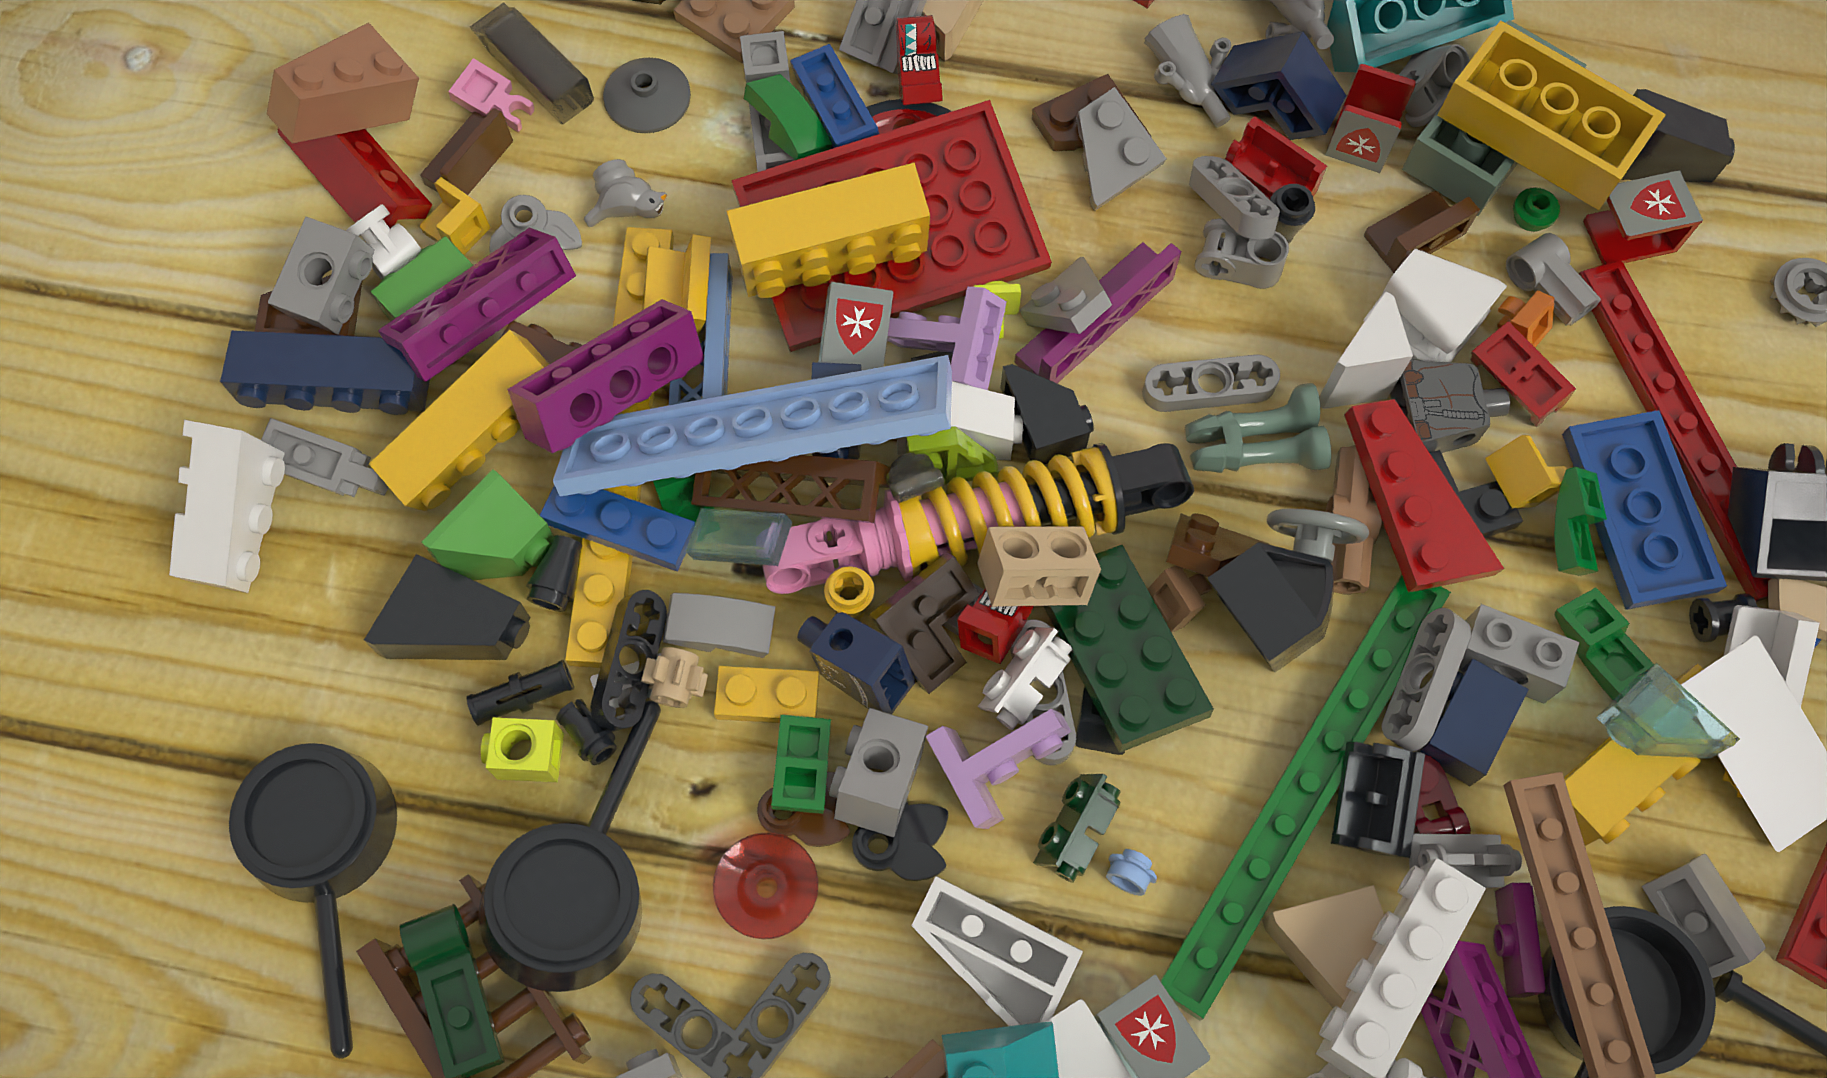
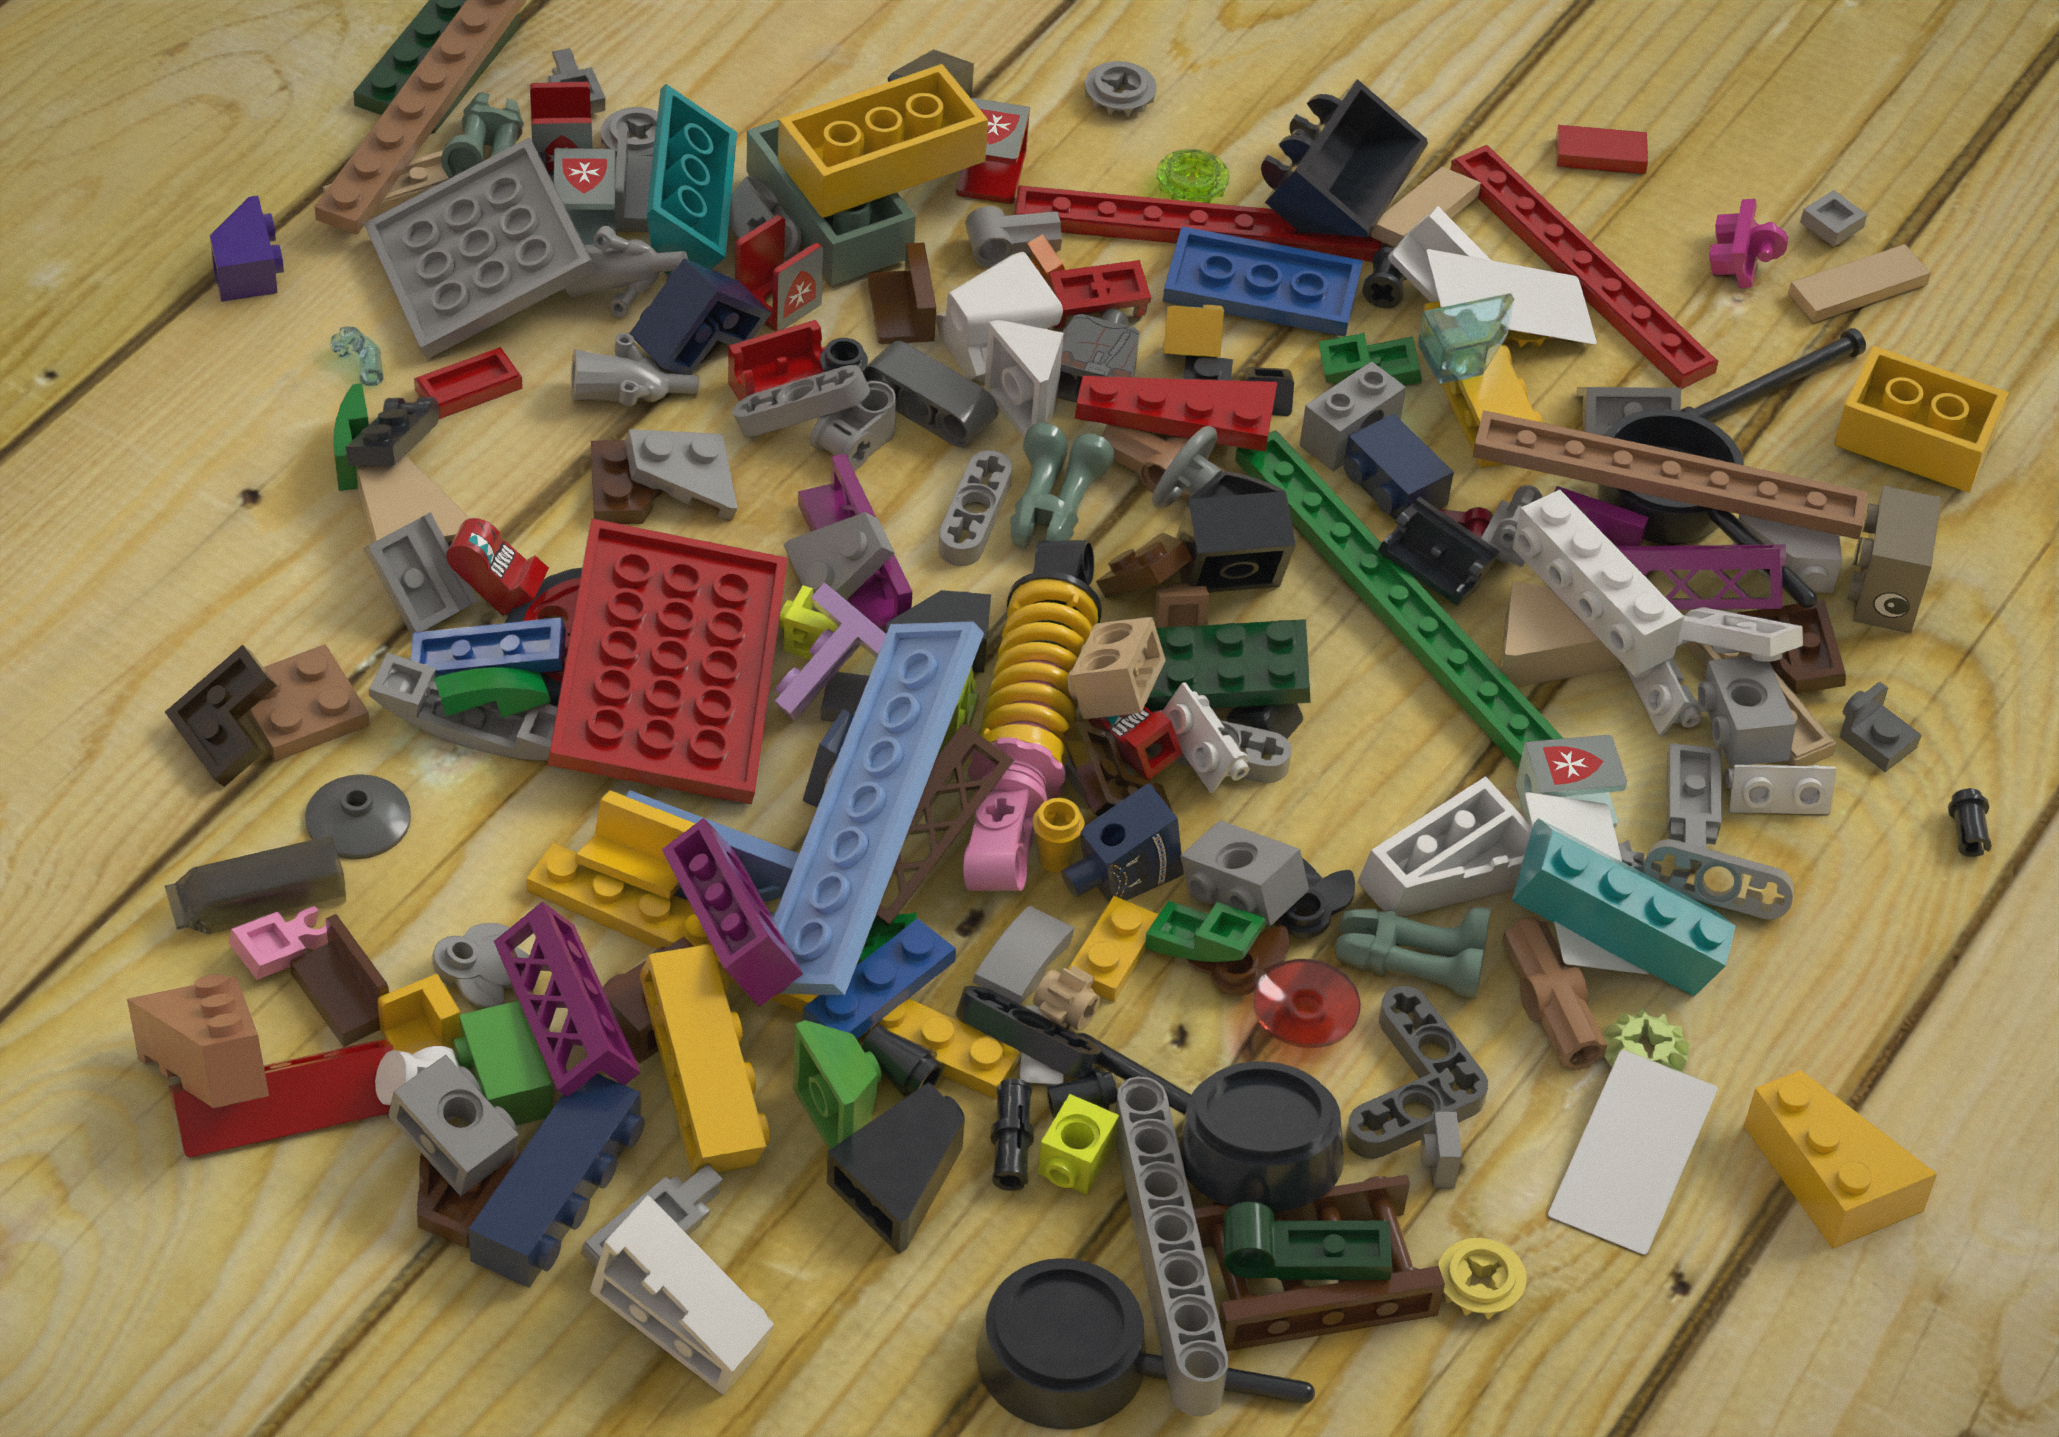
camera: 70 degrees left, 20 degrees down
light grey animal [584,159,667,227] -> none
clear light blue tile [685,509,792,566] -> none
yellow brick [727,163,930,298] -> none
piece [818,282,893,370] -> none
clear smoke plate [886,453,944,503] -> none
lavender bracket [926,709,1072,829] -> none
dark green hinge [1033,774,1121,883] -> none
light blue plate [1106,849,1157,896] -> none
light grey beam [1382,608,1471,751] -> none
green plate [1513,187,1560,232] -> none
green slope [1554,467,1607,576] -> none
none -> dark grey beam [864,341,999,447]
none -> light grey beam [1115,1076,1228,1417]
none -> clear neon green gear [1156,149,1229,203]
none -> black slope [1243,367,1294,416]
none -> sand green piece [1335,907,1491,998]

